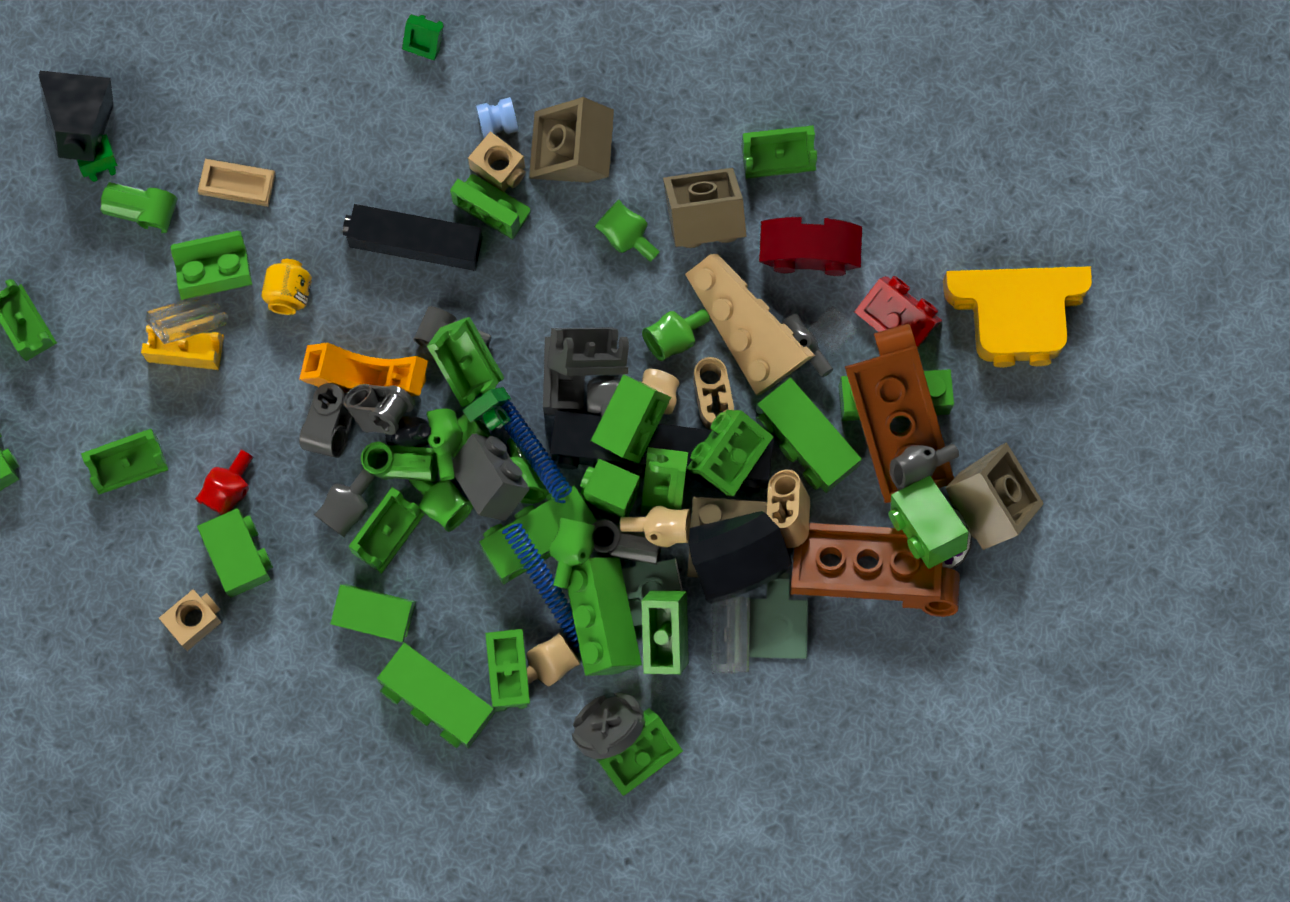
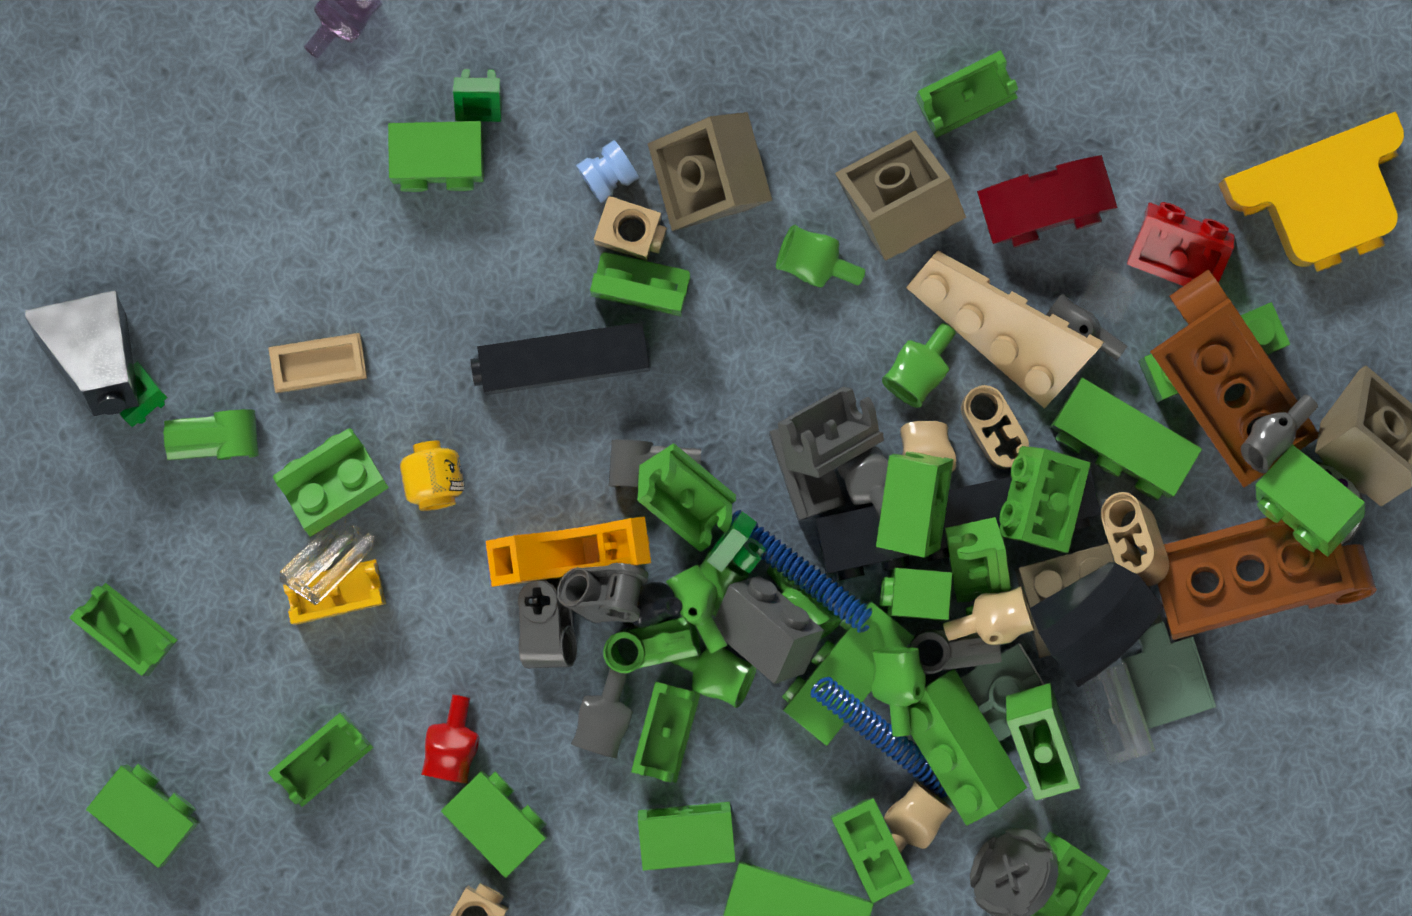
camera: 20 degrees left, 10 degrees up
none -> bright green brick [388,121,484,192]

